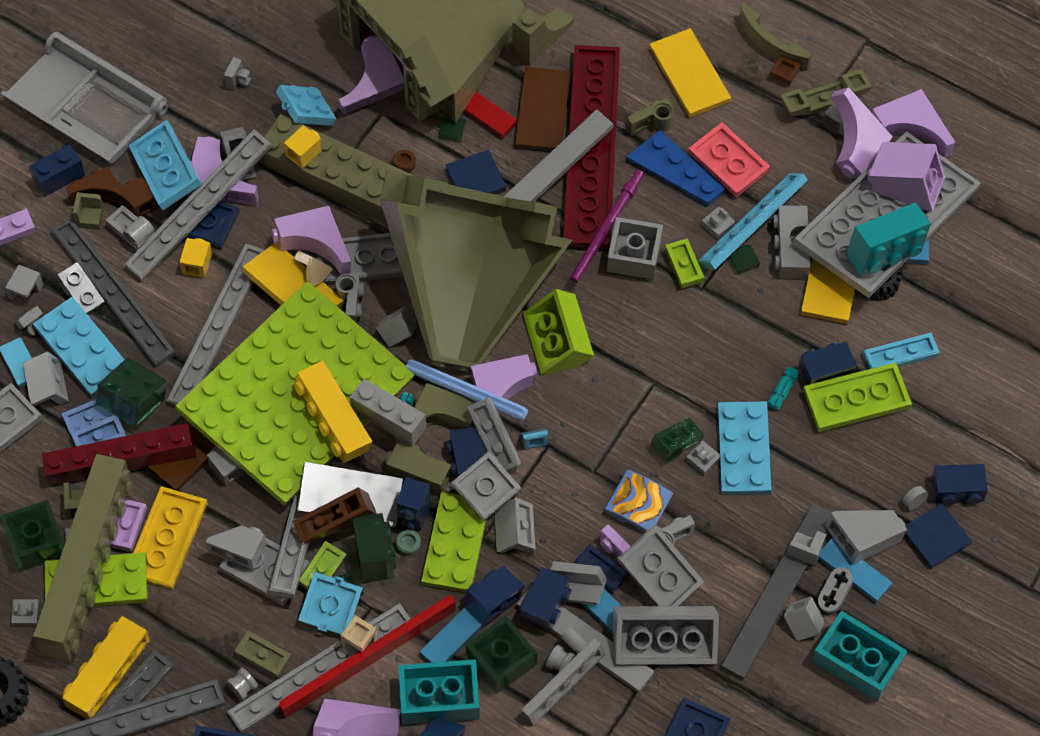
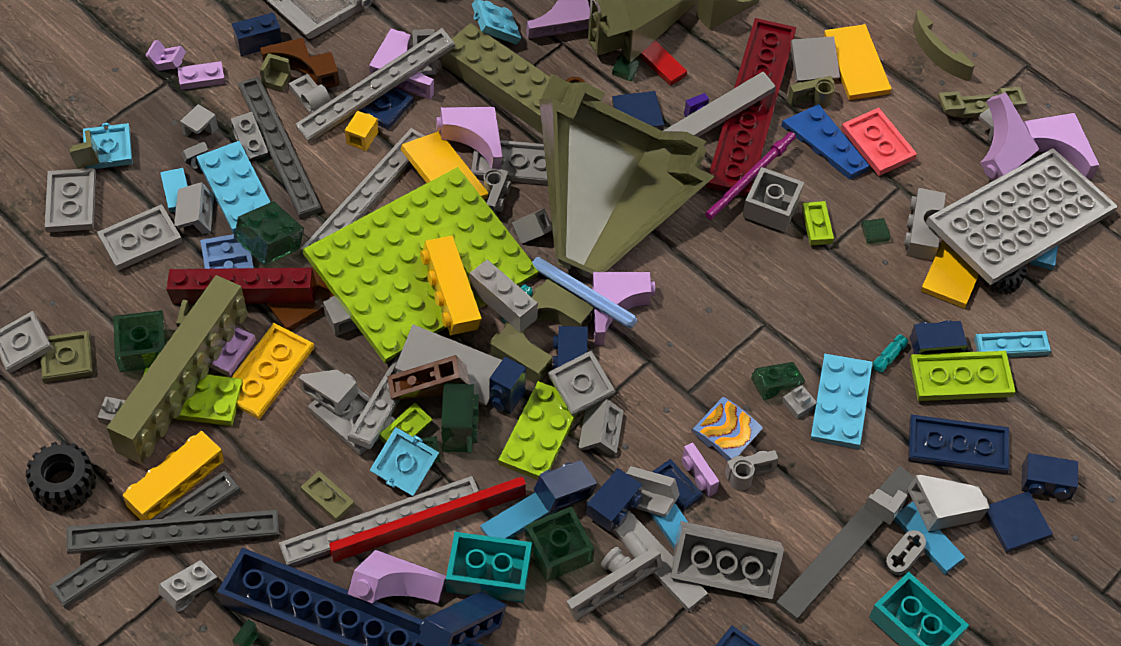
camera: 10 degrees right, 5 degrees down
medium azure plate [129,120,202,210] -> none
light grey wheel [226,668,258,700] -> none
yellow brick [284,125,322,169] -> none
tan tile [294,250,332,286] -> none
tan panel [341,615,377,652] -> none
sand green tile [396,530,421,556] -> none
light grey tile [467,396,521,471] -> none
reddish brown tile [515,67,571,152] -> none
medium azure slope [520,429,548,449] -> none
lime slope [523,289,594,375] -> none
light grey plate [617,525,704,606] -> none
medium azure tile [698,173,807,269] -> none
light grey tile [701,207,735,240] -> none
reddish brown plate [770,55,801,86] -> none
light grey panel [784,597,824,641] -> none
teal brick [846,202,931,276] -> none
lavender slope [868,142,945,211] -> none
light grey tile [903,486,928,510] -> none
none -> dark purple plate [684,93,709,117]
none -> light grey tile [790,36,840,83]
none -> dark blue tile [908,414,1009,474]

